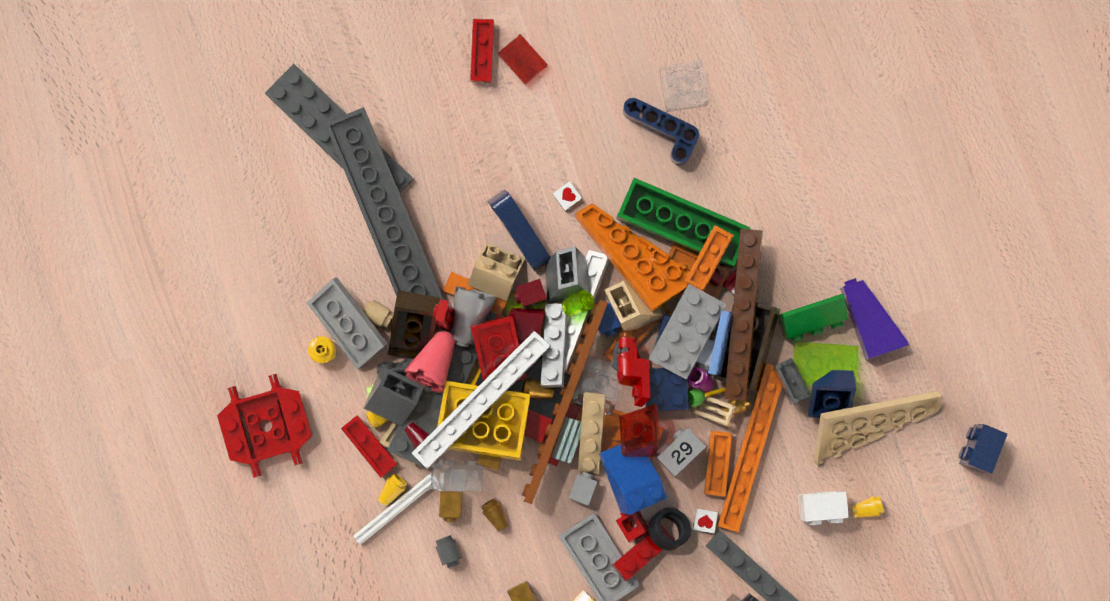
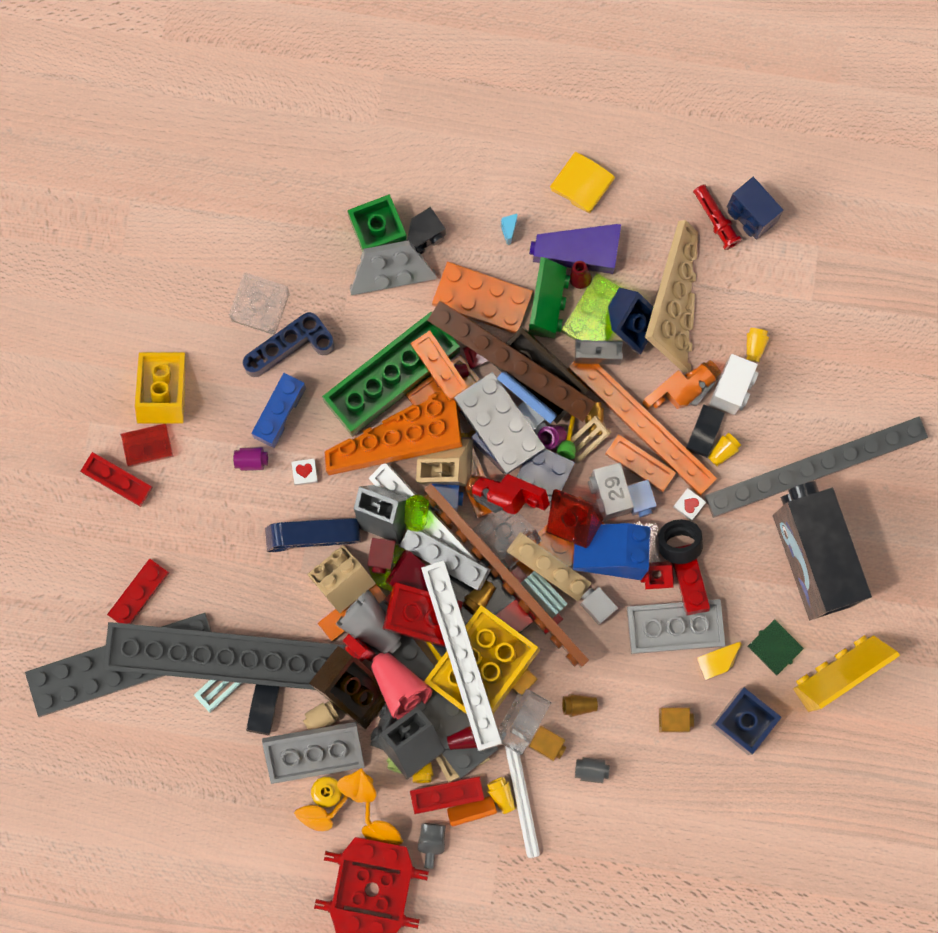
camera: 65 degrees left, 5 degrees down
none -> red plate [107,558,169,624]
none -> yellow slope [135,352,185,424]
none -> light aqua tile [194,680,242,713]
none -> magenta brick [233,447,268,471]
none -> black slope [246,684,280,736]
none -> blue arch [251,373,306,448]
none -> light orange plant [294,768,404,845]
none -> green brick [347,194,407,252]
none -> light grey wing [350,240,437,295]
none -> black slope [407,207,446,254]
none -> dark grey piece [418,823,446,869]
none -> orange plate [432,262,533,334]
none -> orange slope [447,796,497,827]
none -> medium azure slope [501,214,518,245]
none -> yellow slope [550,152,615,214]
none -> dark red cone [569,261,592,289]
none -> medium blue brick [628,480,657,518]
none -> orange plate [642,360,721,410]
none -> black slope [686,404,725,458]
none -> red pin [693,184,742,250]
none -> yellow cone [707,433,742,467]

